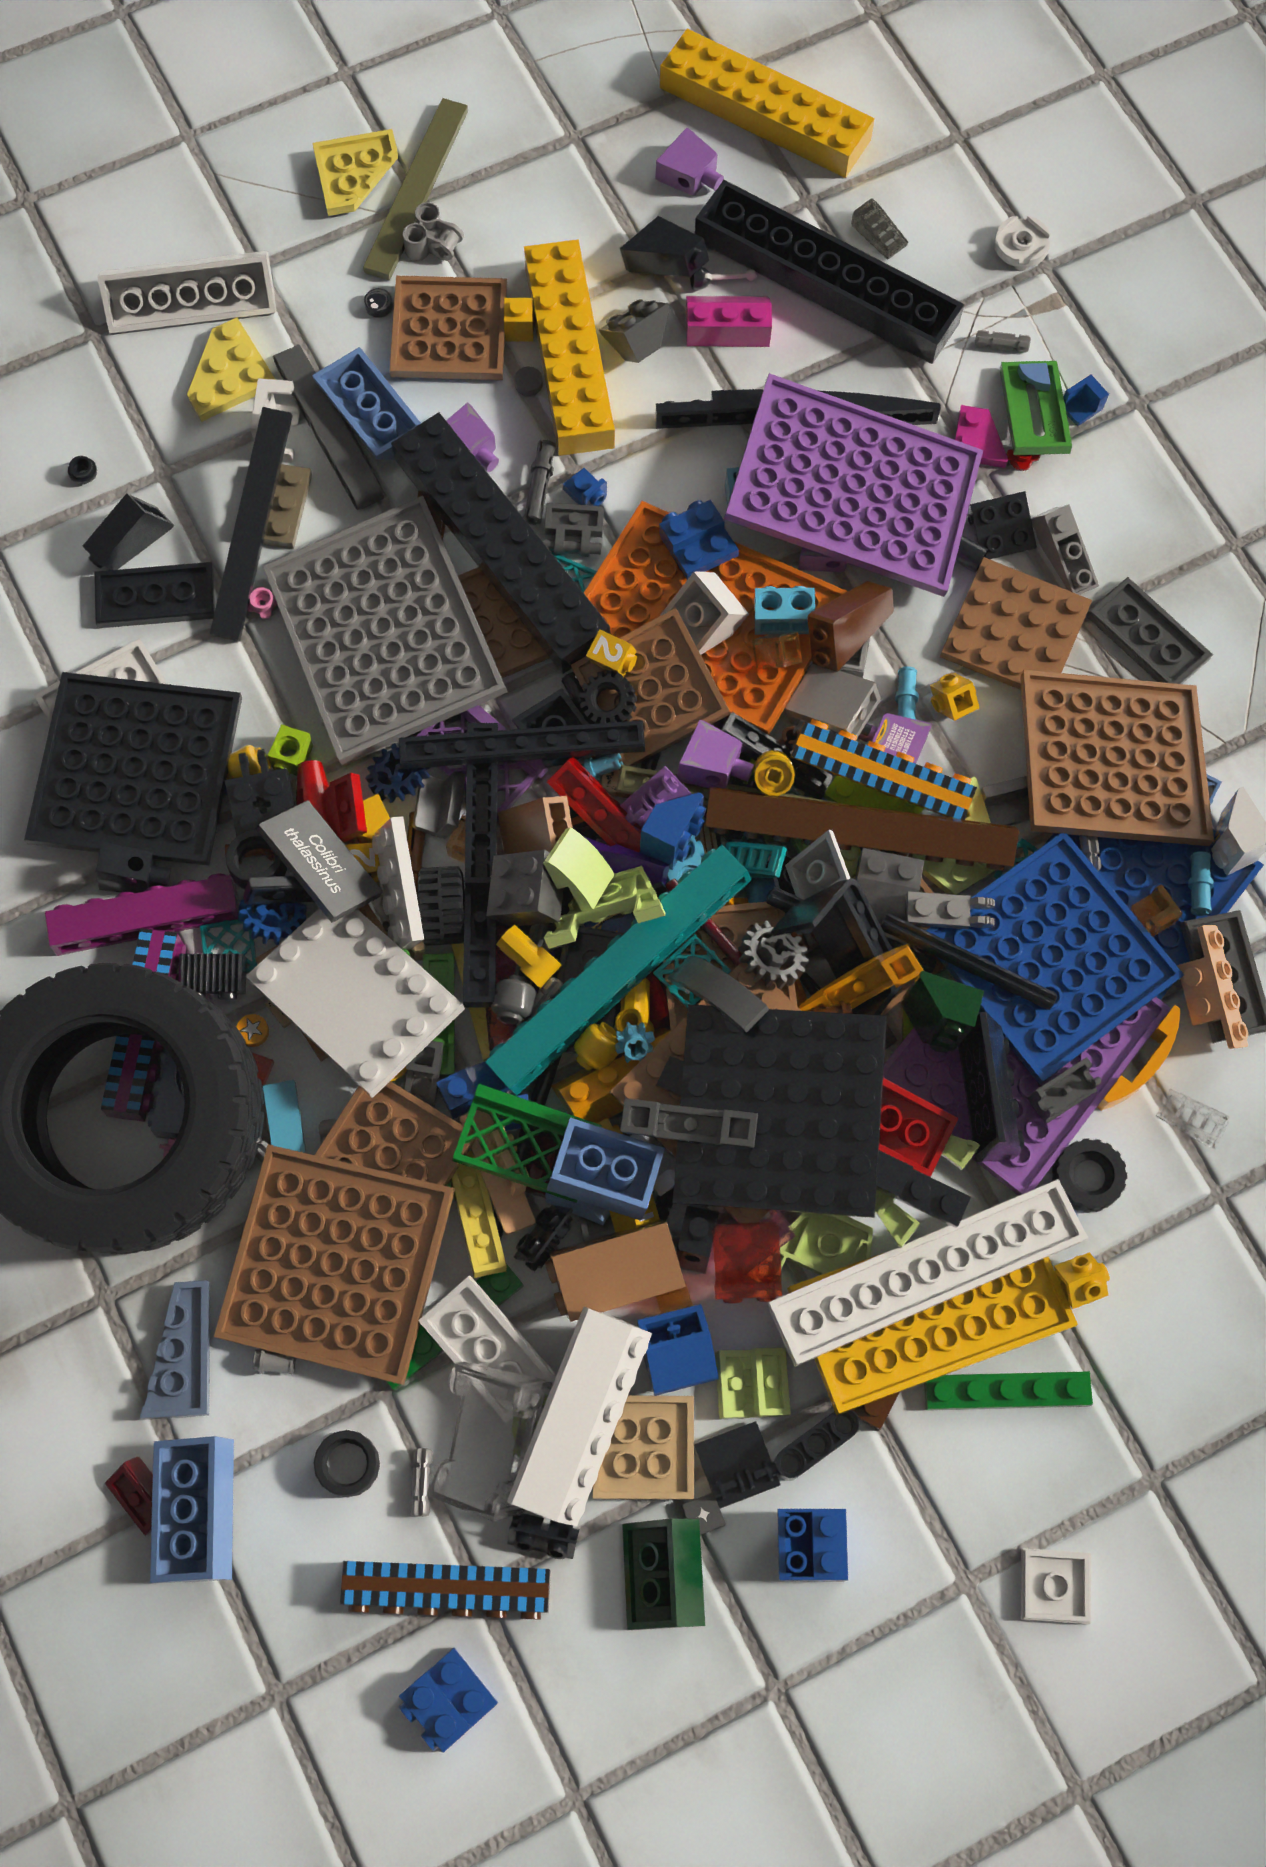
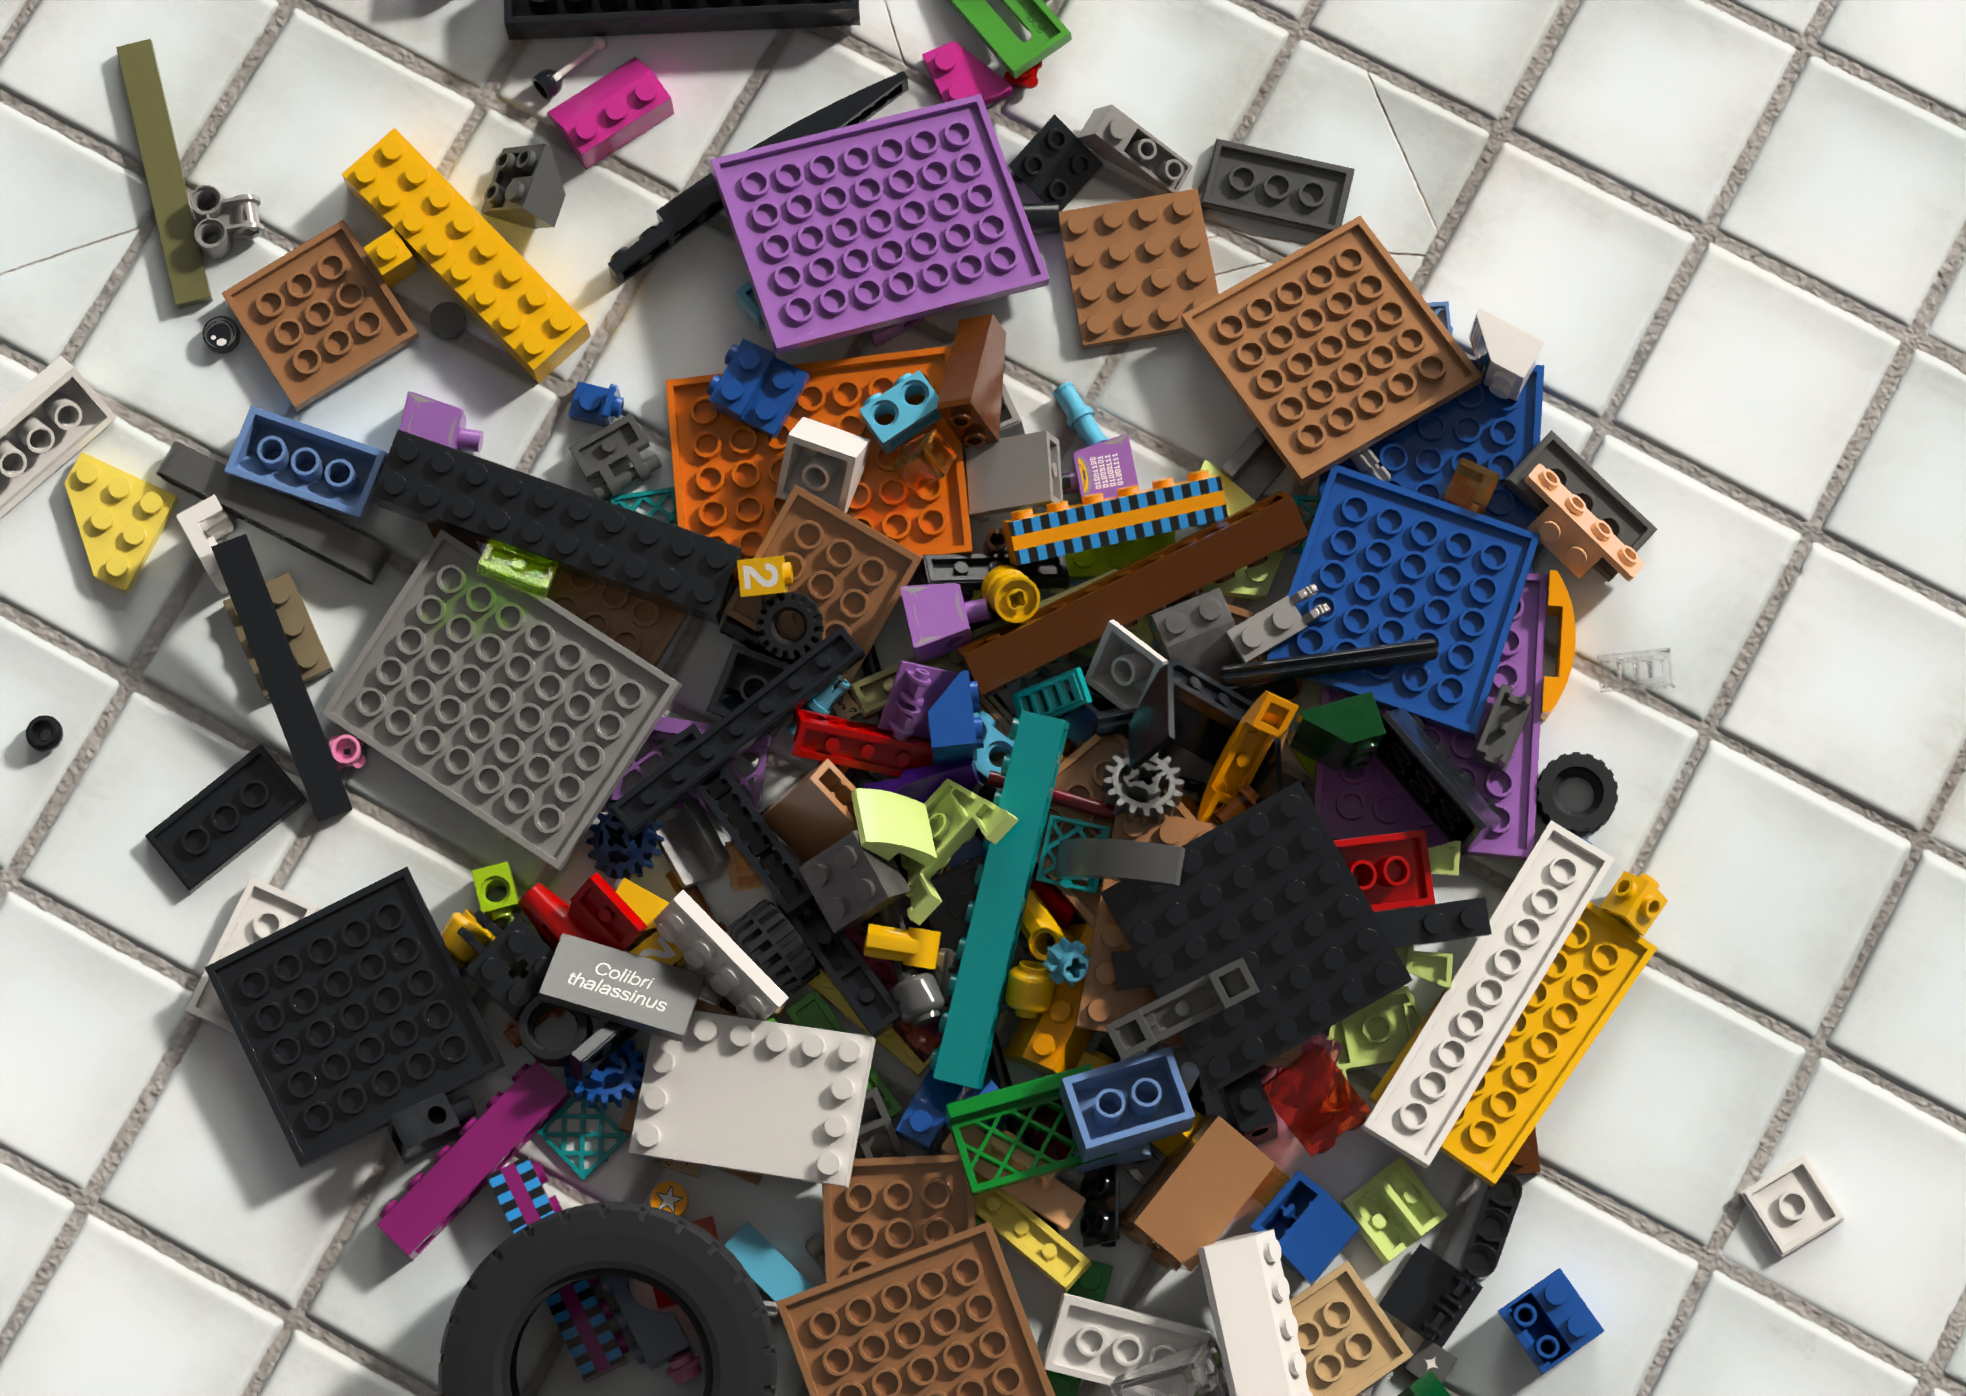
camera: 30 degrees left, 5 degrees up
black slope [82,493,174,570] -> none
black brick [178,953,247,1000] -> none
light yellow plate [312,129,398,216] -> none
dark grey pin [523,440,556,525] -> none
black slope [620,216,709,277] -> none
green plate [924,1371,1093,1410] -> none
yellow brick [930,673,980,721] -> none
medium azure pin [1188,852,1214,916] -> none
none -> clear neon green plate [476,538,559,598]

